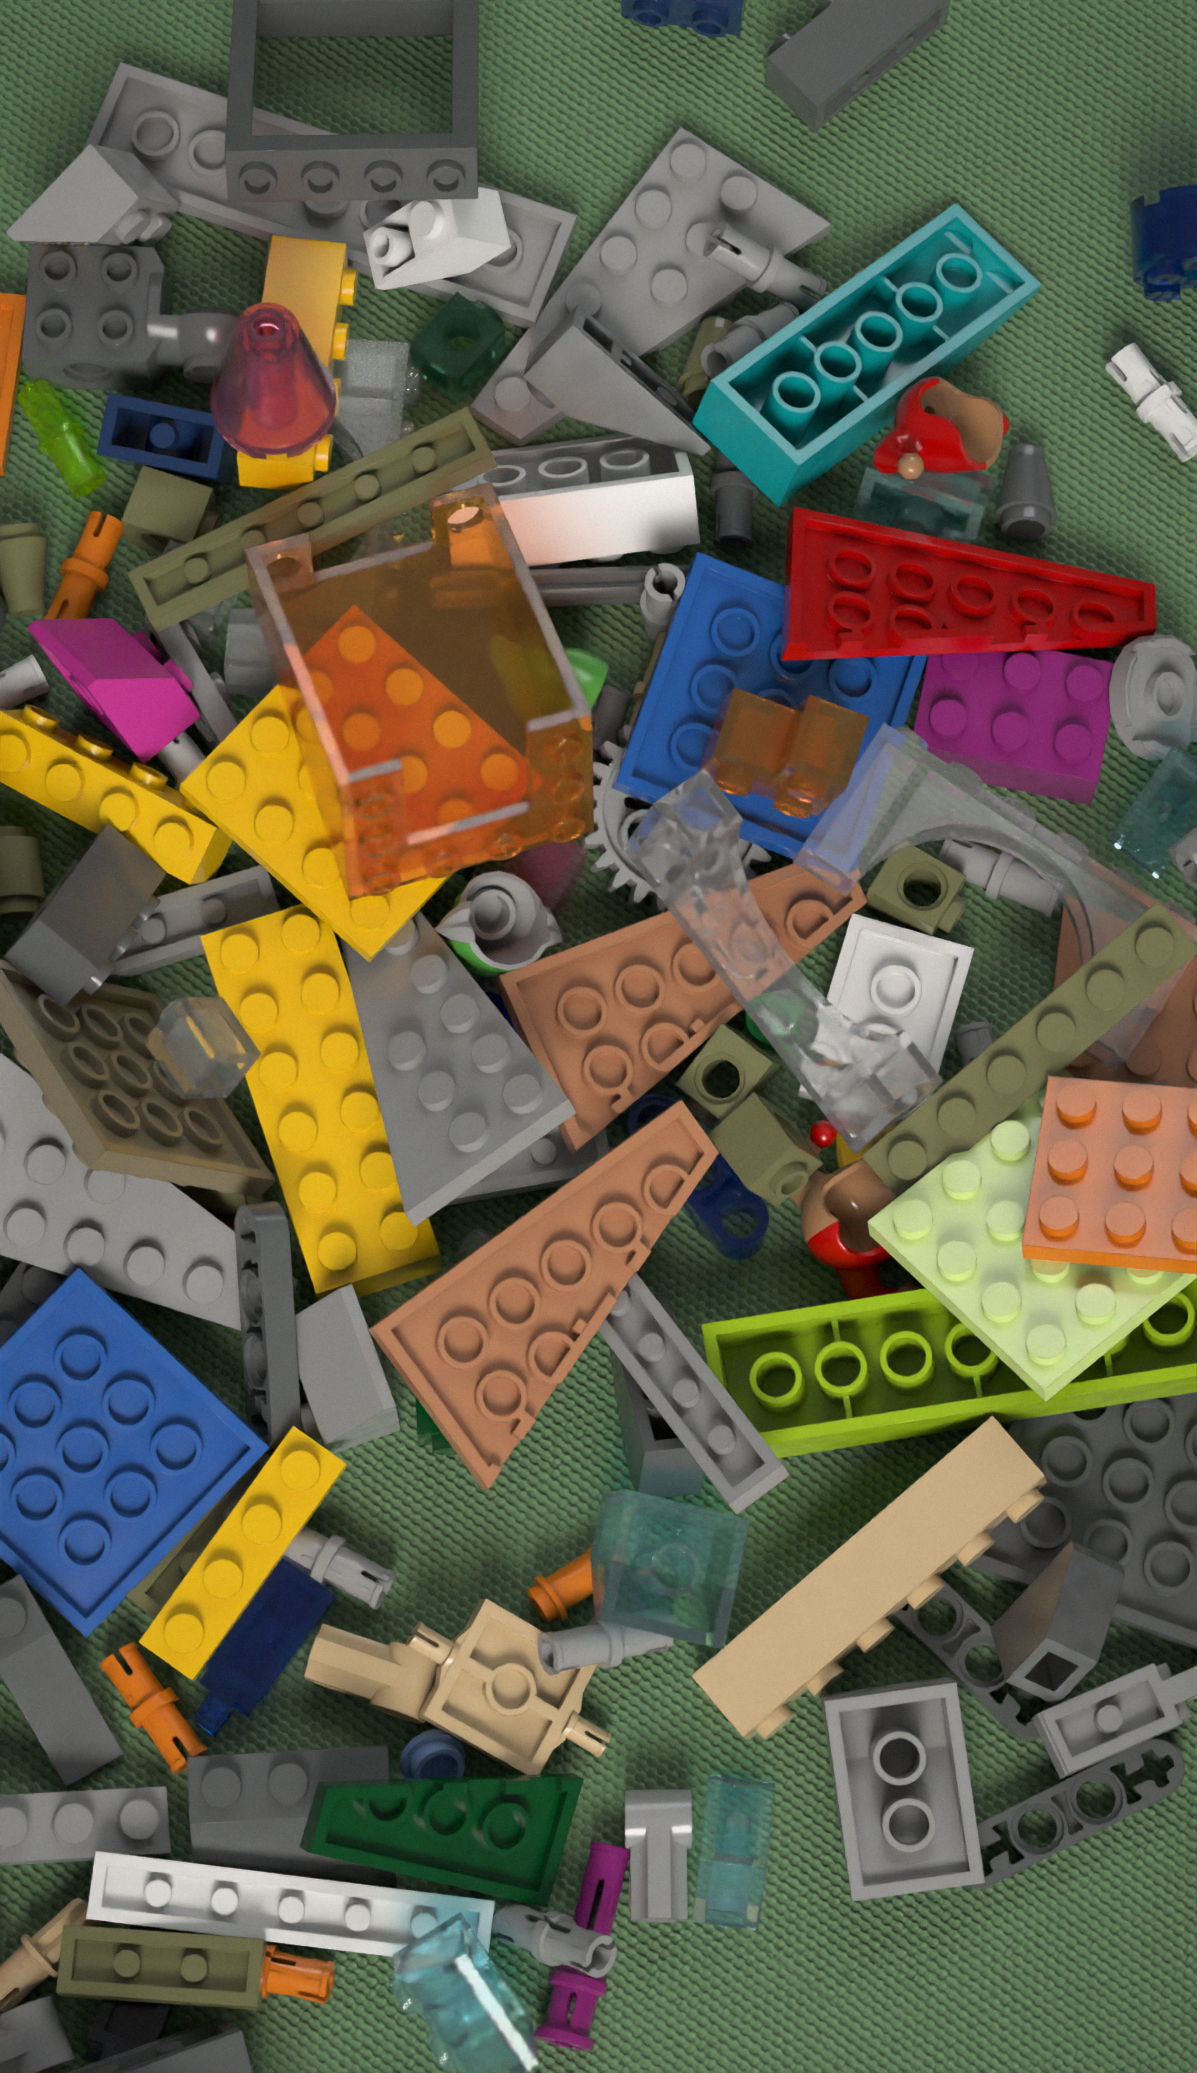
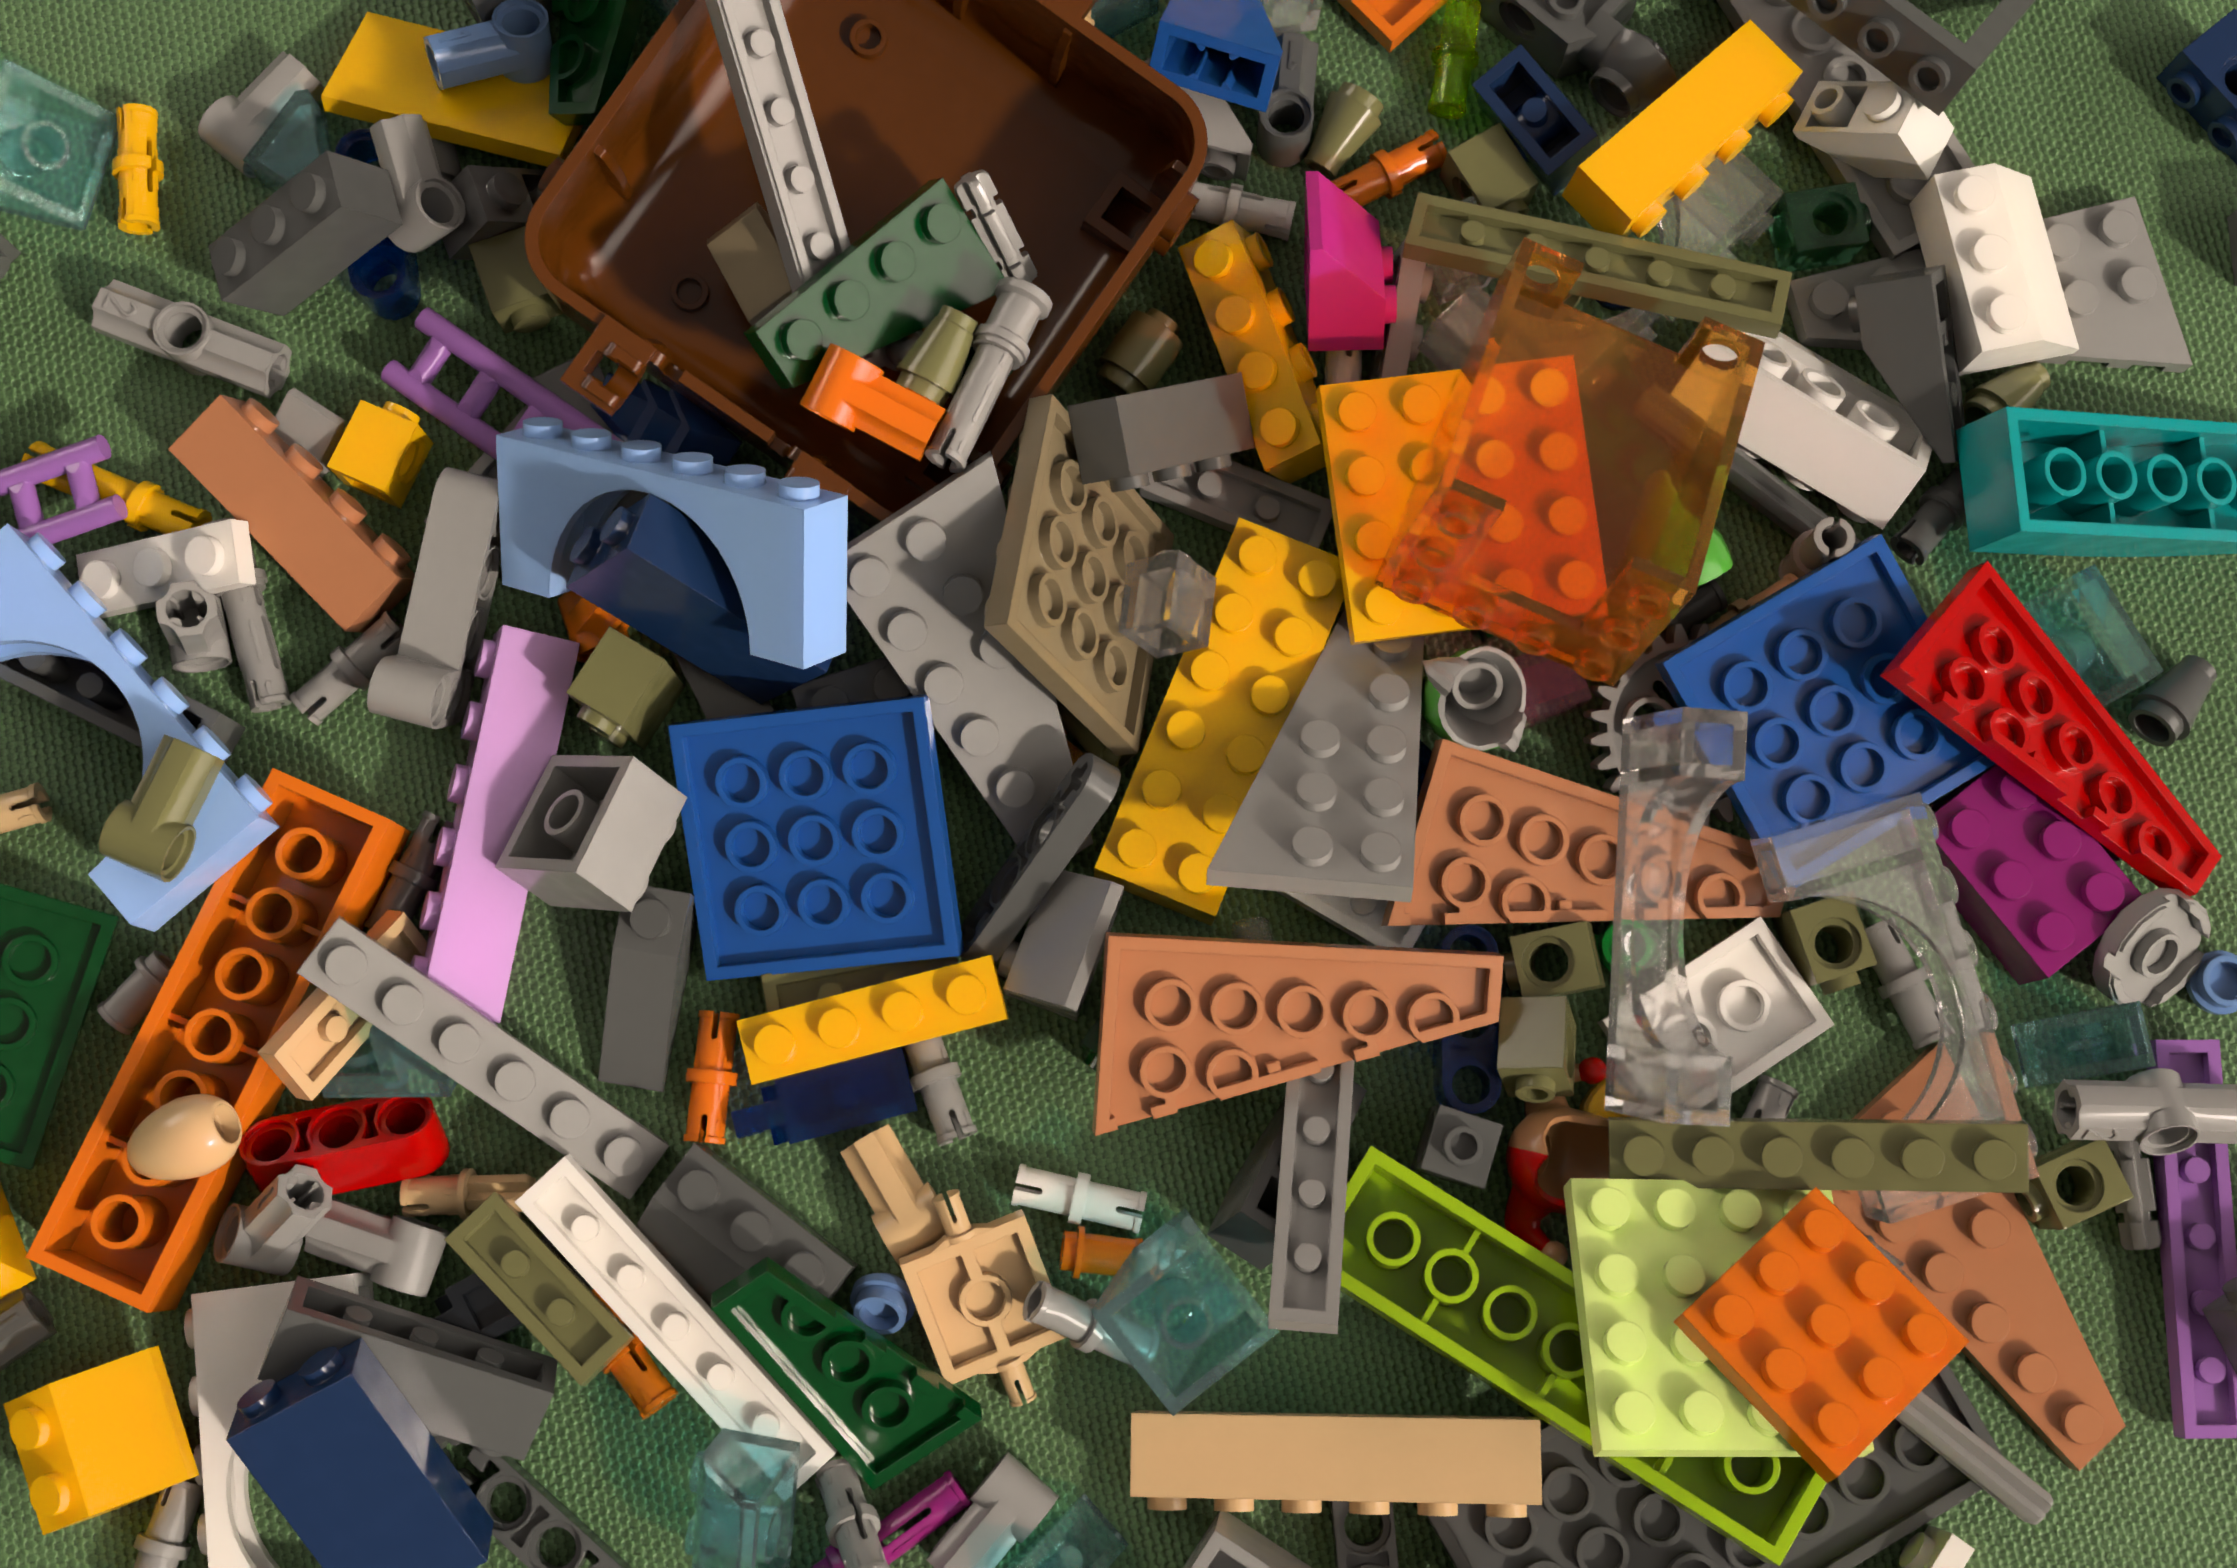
camera: 35 degrees right, 5 degrees up
clear pink cone [210,302,336,459] -> none
clear orange brick [698,688,870,818] -> none
light grey pin [700,300,800,379] -> none
light grey pin [703,221,827,313] -> none
piece [872,376,1010,479] -> none
none -> white pin [1011,1163,1148,1234]
none -> dark grey brick [1411,1104,1503,1189]
none -> white slope [1909,163,2079,376]

